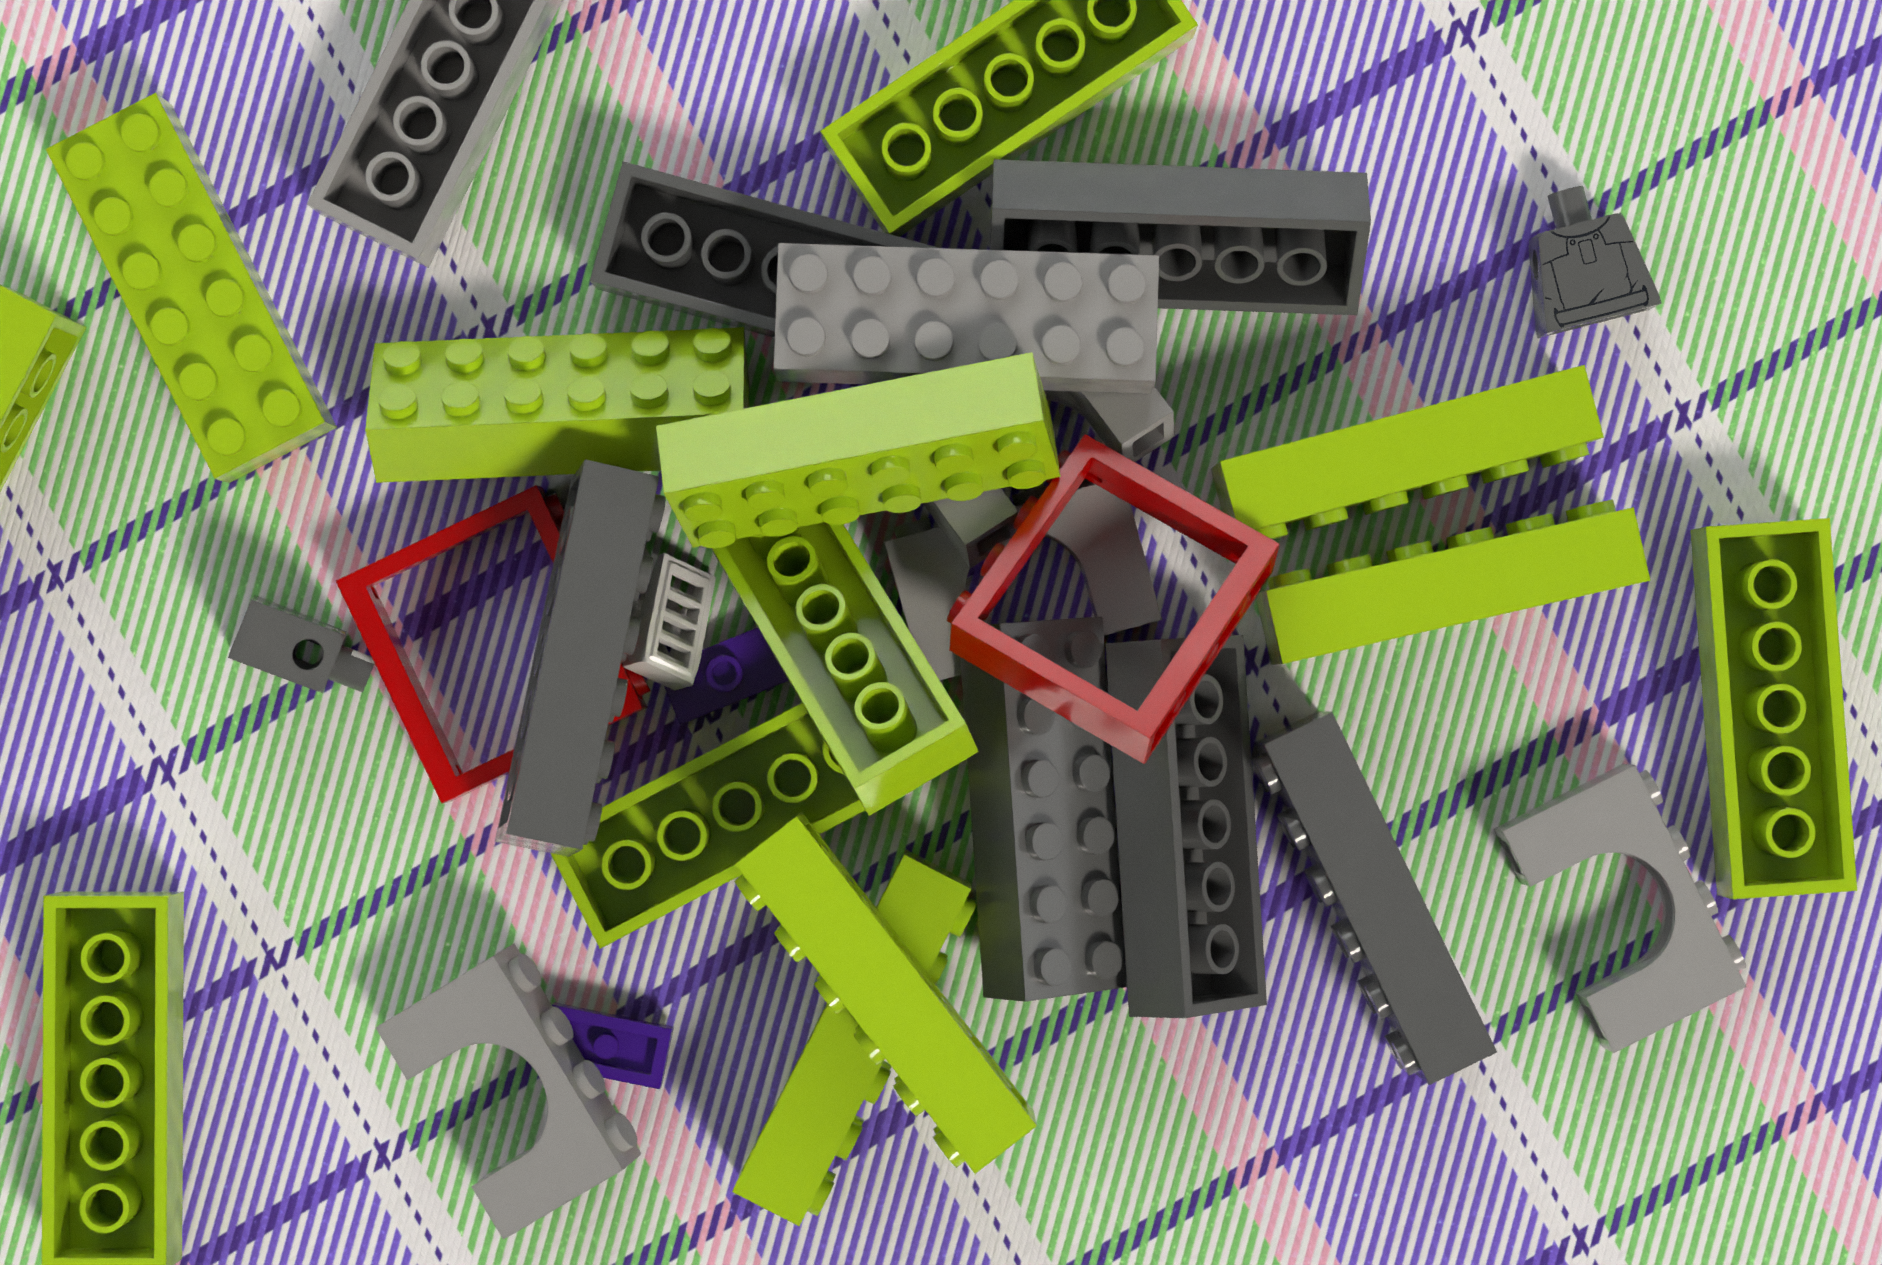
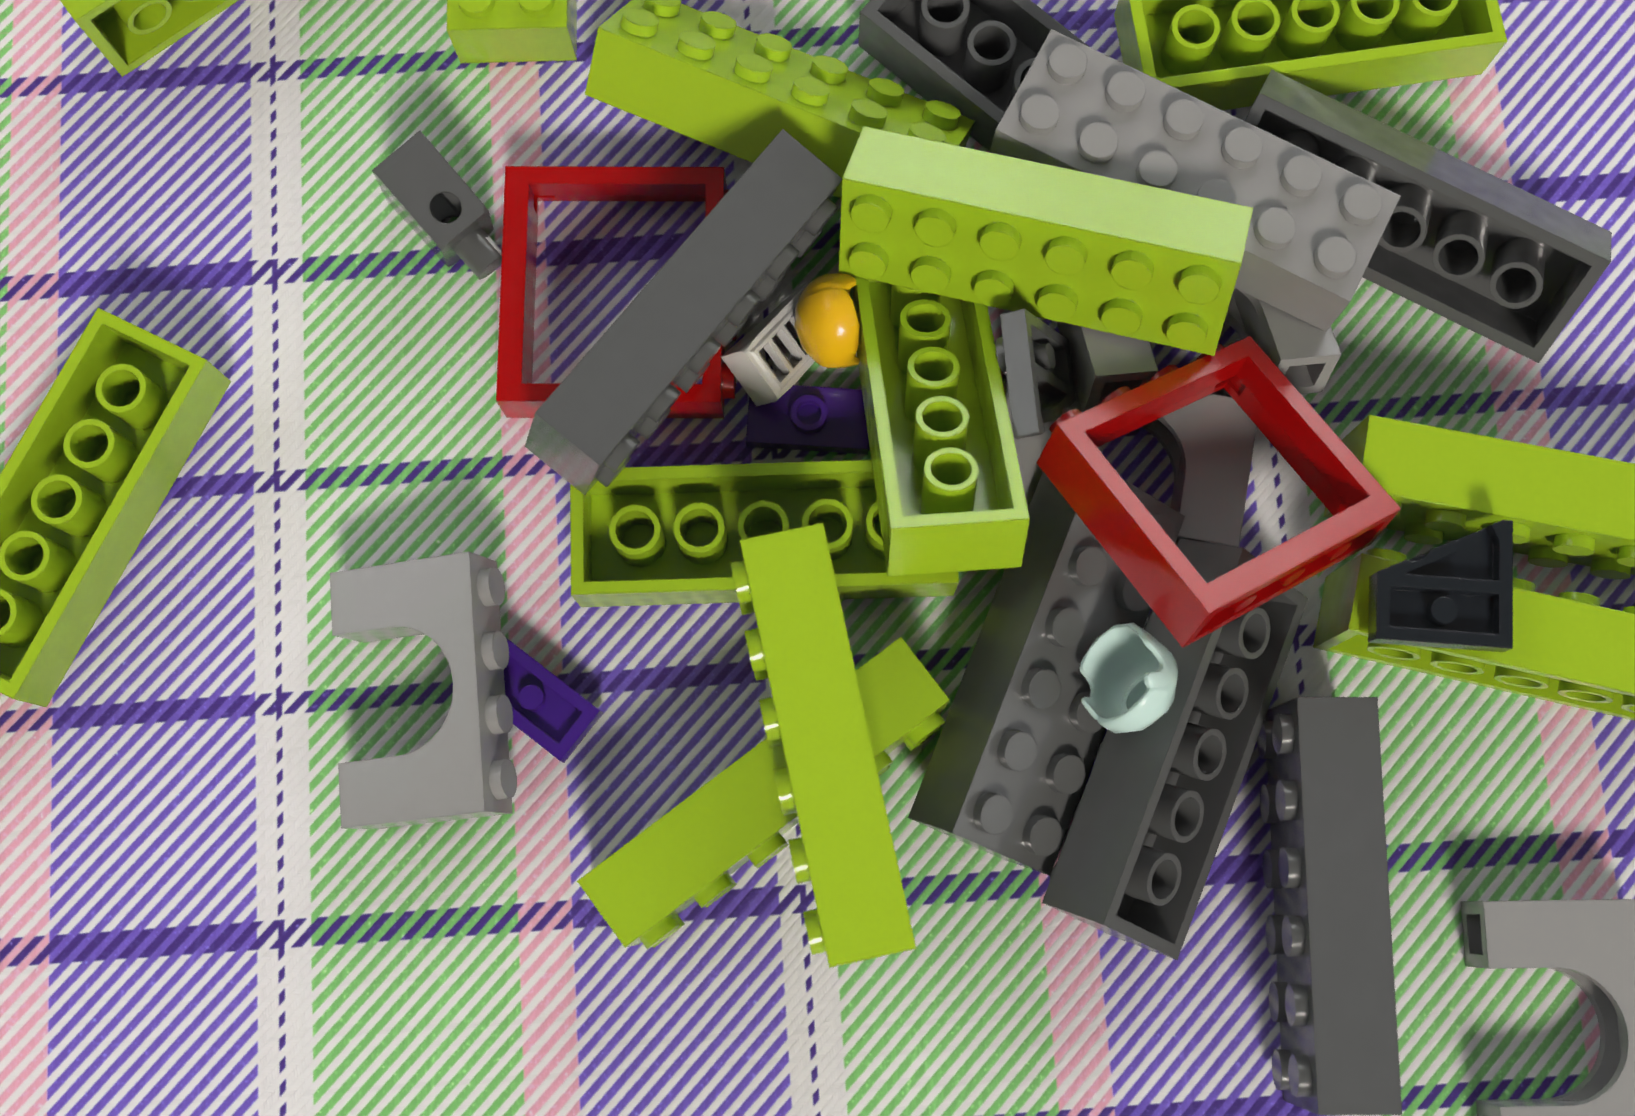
camera: 25 degrees right, 10 degrees down
none -> yellow hair [794,273,860,368]
none -> dark grey wing [996,309,1076,439]
none -> light aqua hair [1079,623,1178,734]
none -> black wing [1368,520,1513,652]

